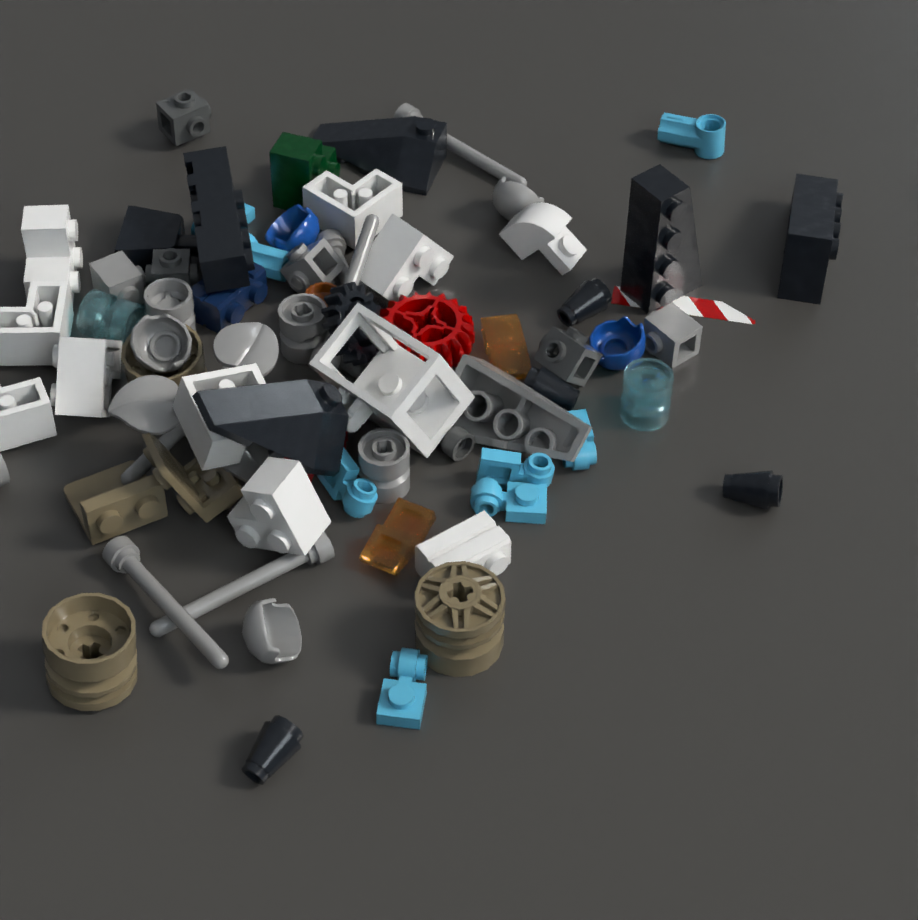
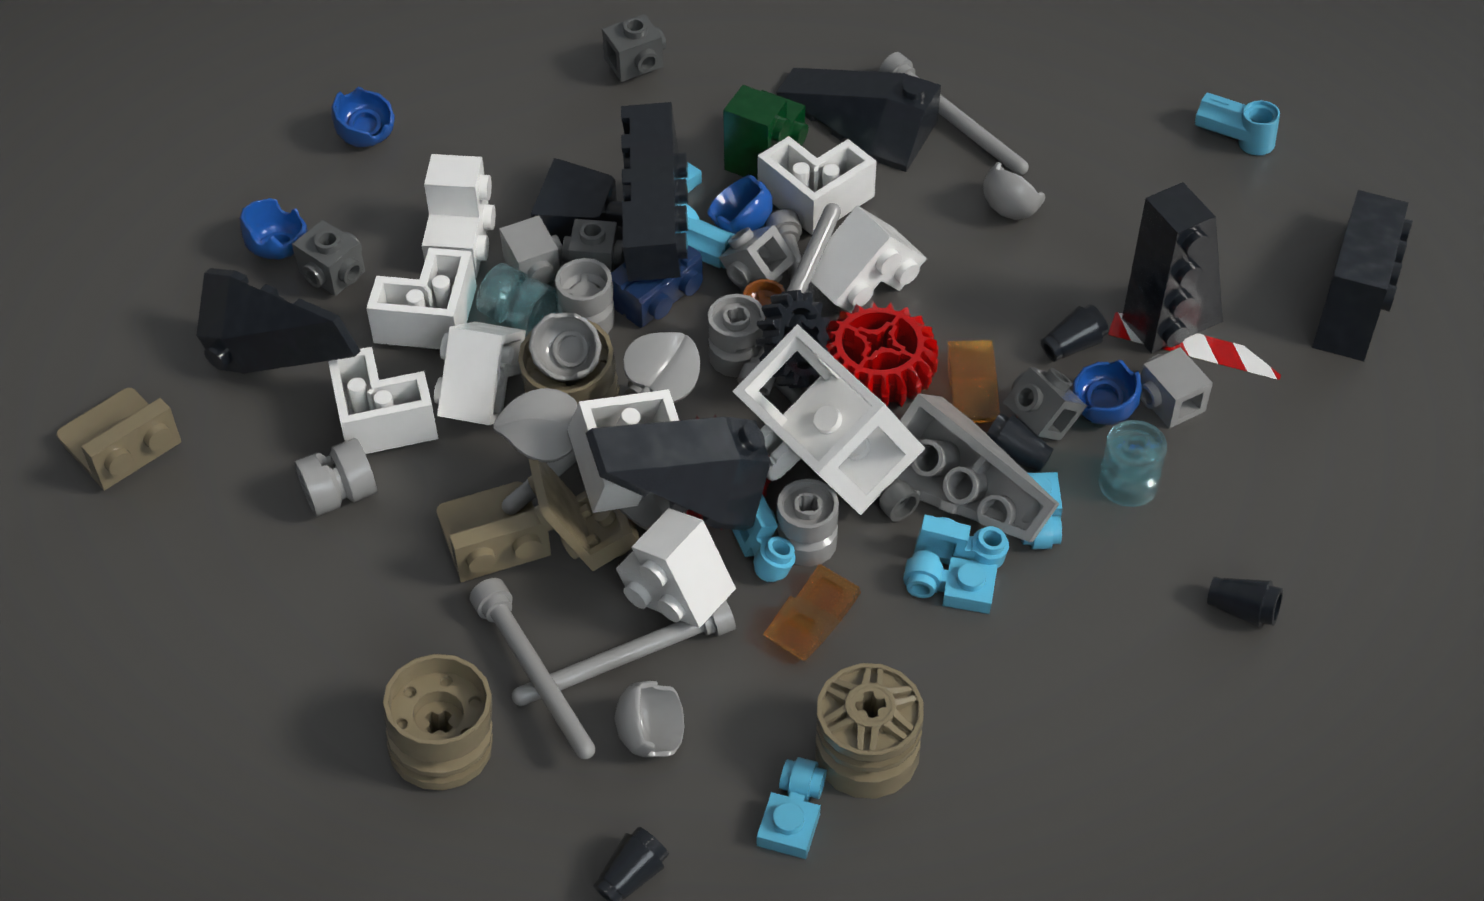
camera: 10 degrees right, 5 degrees up
white brick [415,510,511,578] -> none
white brick [499,202,587,276] -> none

